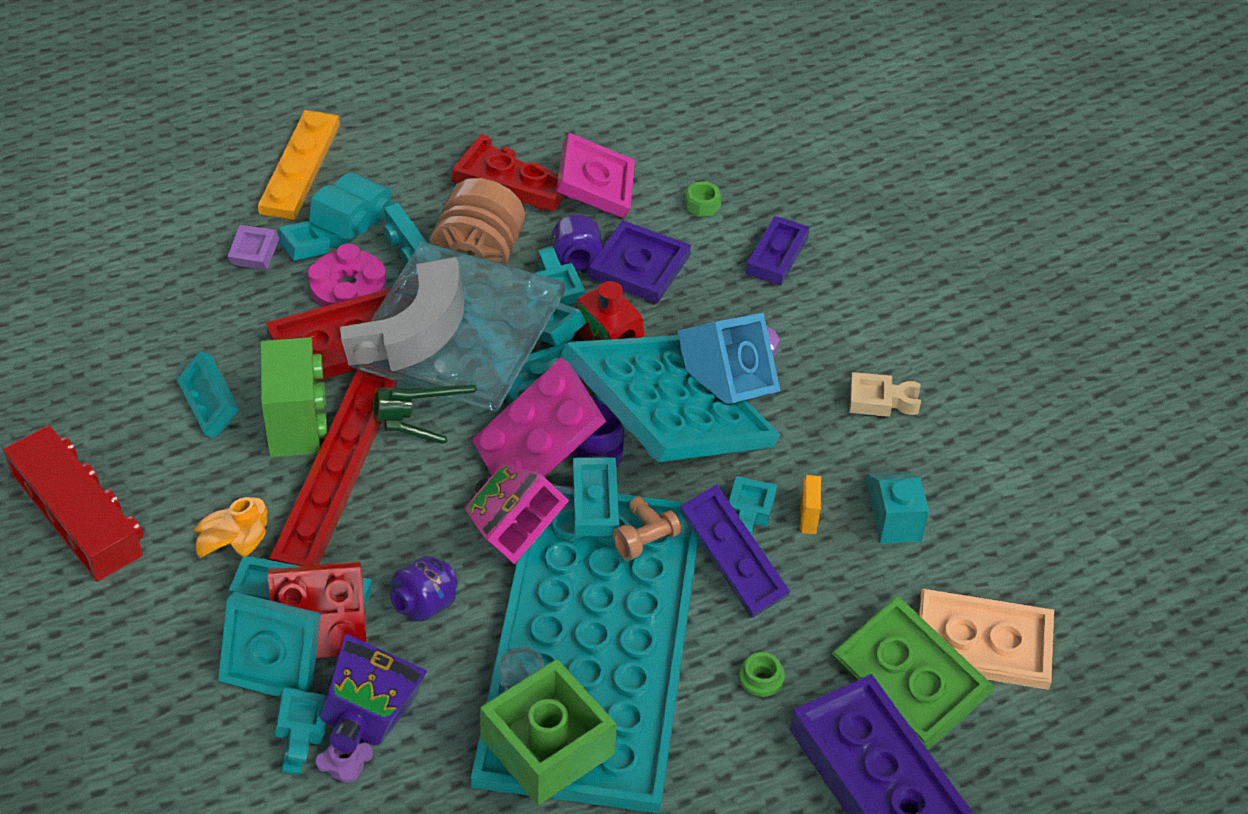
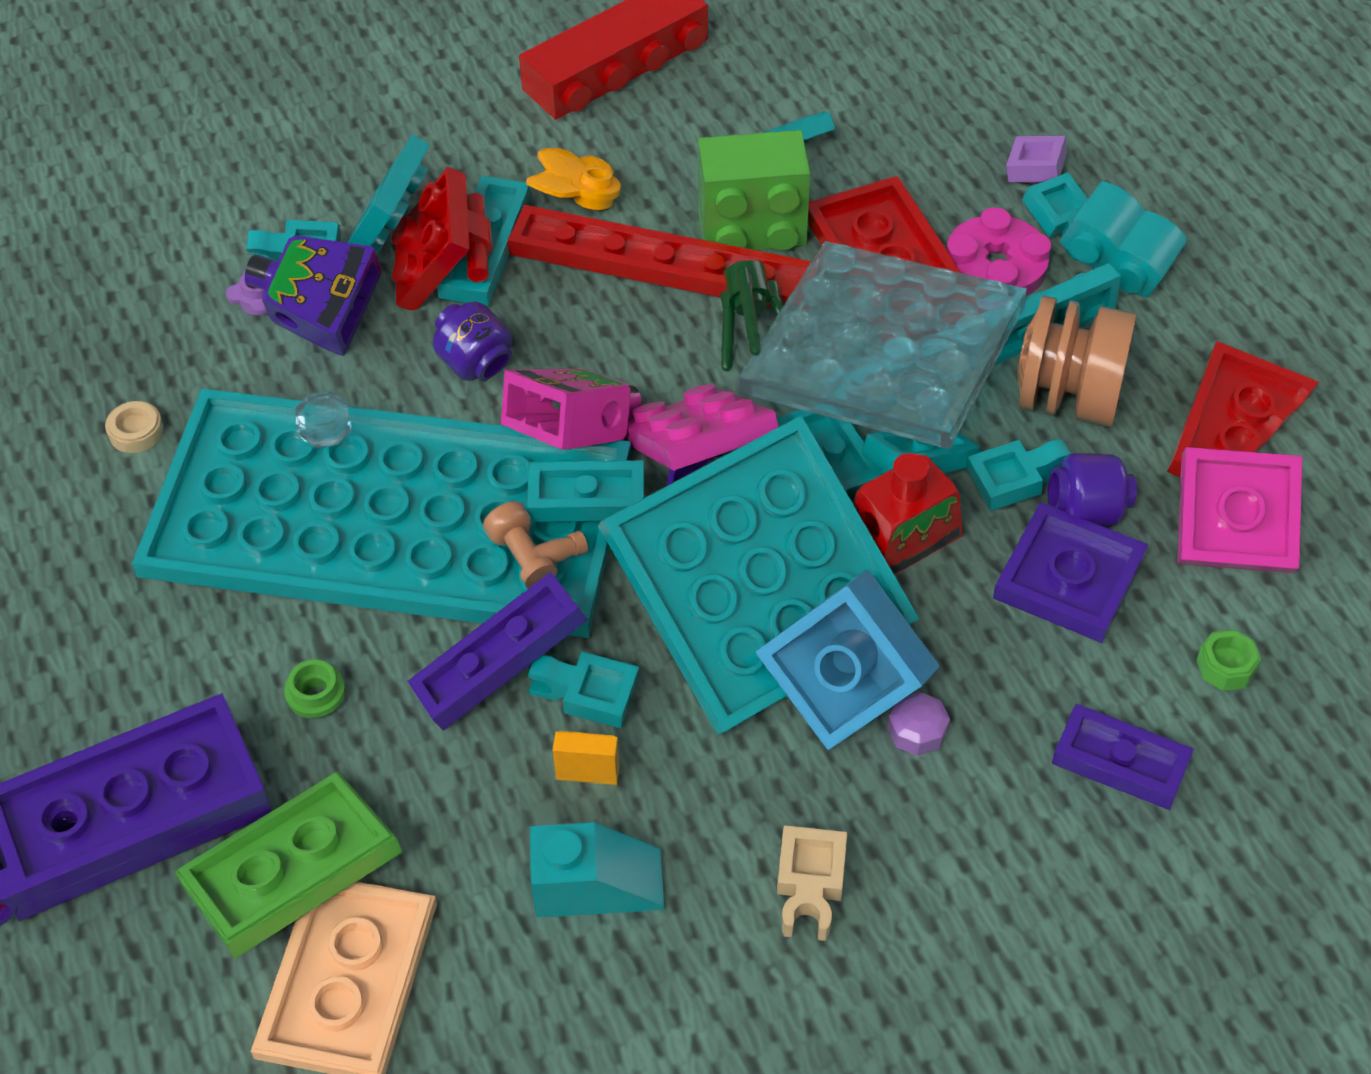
camera: 95 degrees right, 5 degrees up
light orange plate [258,110,340,220] -> none
light grey arch [340,257,465,371] -> none
bright green brick [480,659,616,806] -> none

